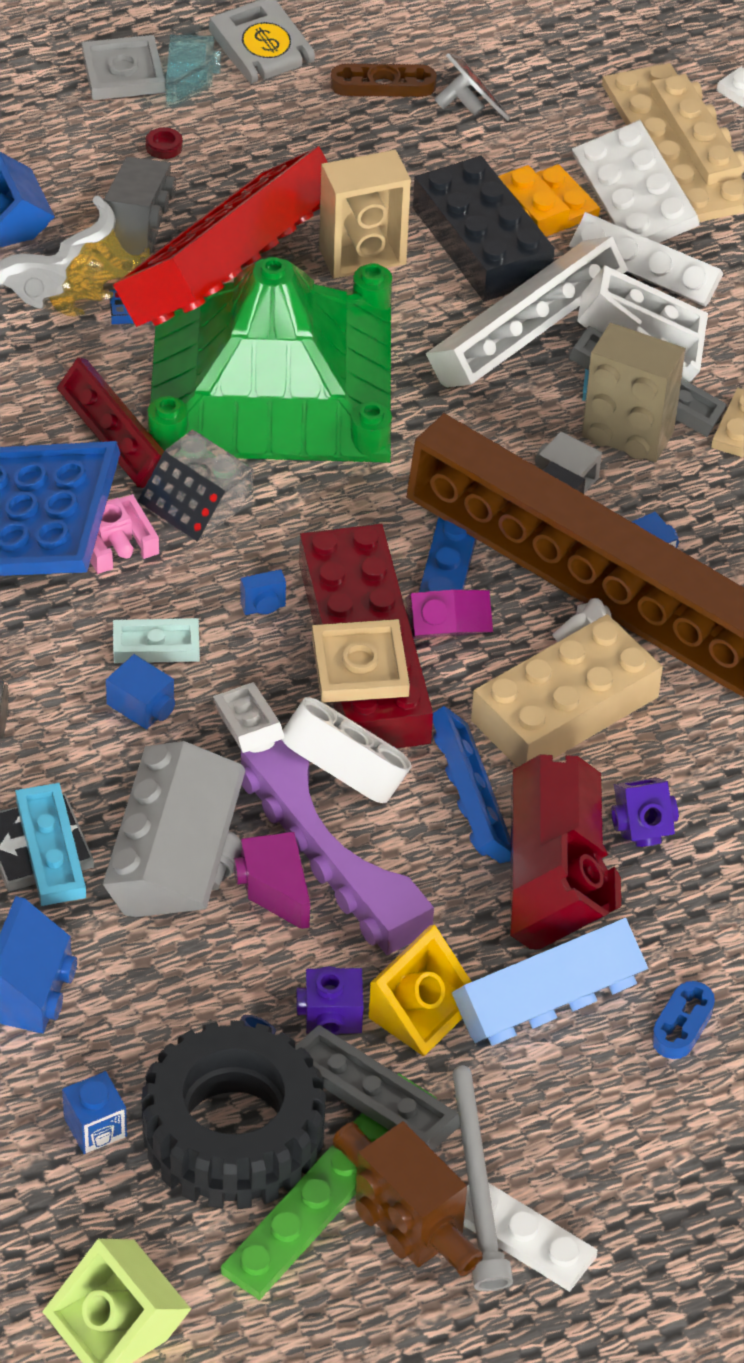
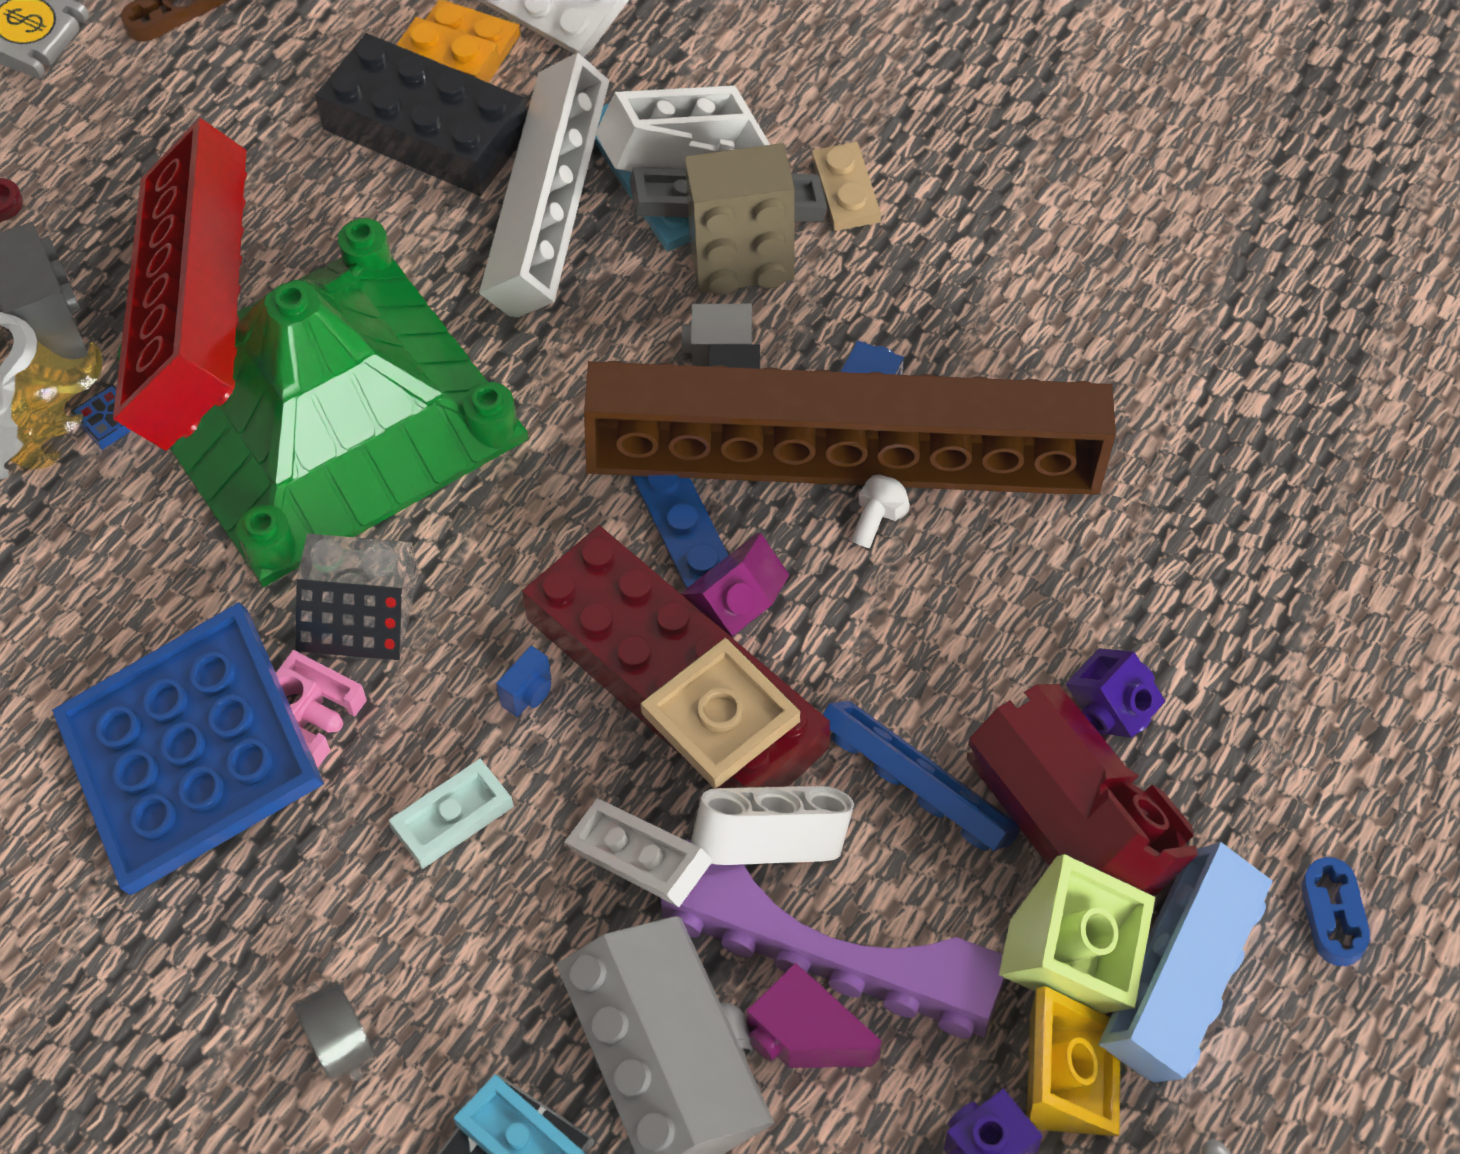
camera: 30 degrees left, 10 degrees up
dark red tile [56,357,166,488] -> none
blue brick [106,654,175,730] -> none
tan brick [319,150,411,279] -> none
tan brick [471,614,663,767] -> none
white plate [569,212,723,307] -> none
none -> yellowish green slope [999,854,1155,1014]

